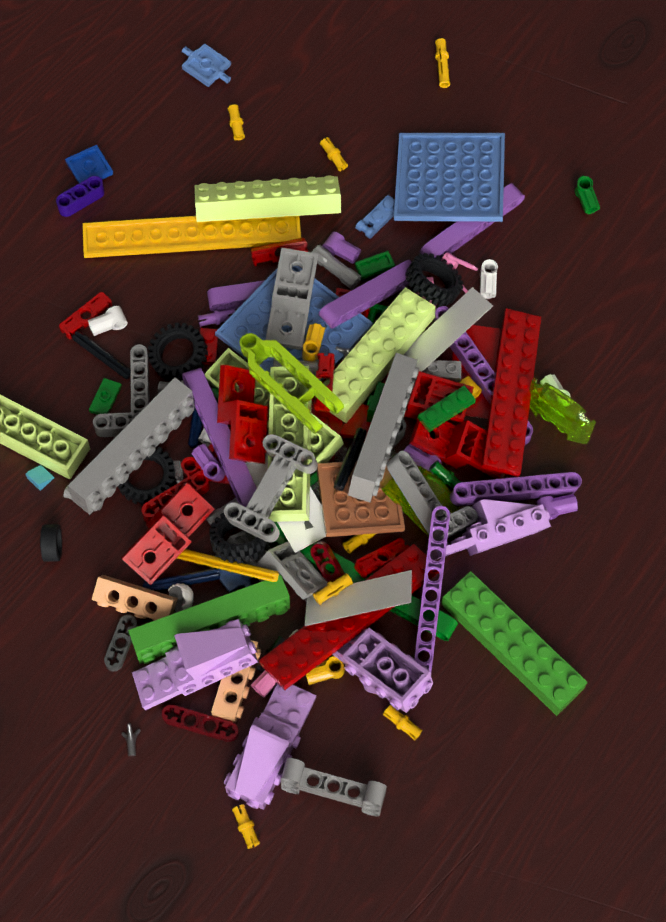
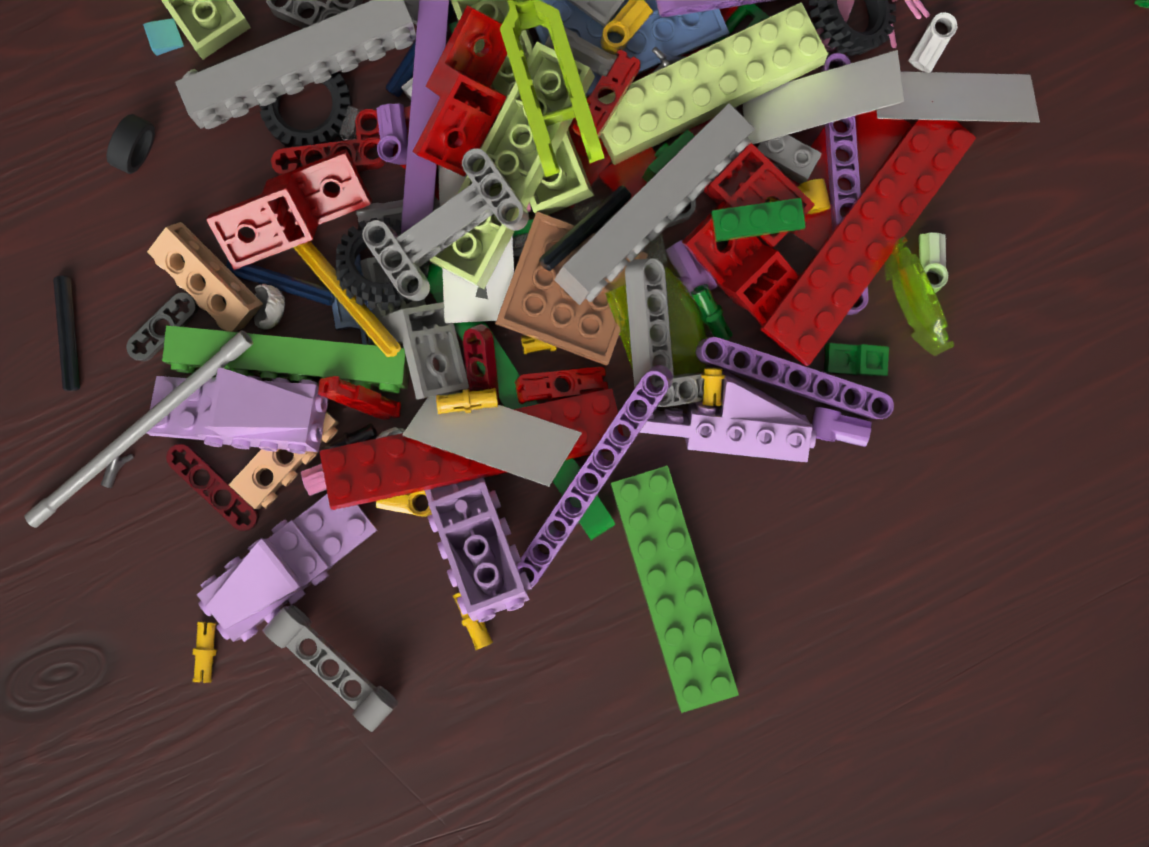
camera: 25 degrees right, 20 degrees up
none -> light grey piece [24,330,253,528]
none -> black axle [53,275,80,391]
none -> red piece [318,376,401,420]
none -> yellow pin [701,368,725,406]
none -> green slope [824,343,889,376]
none -> white sticker [876,72,1040,122]

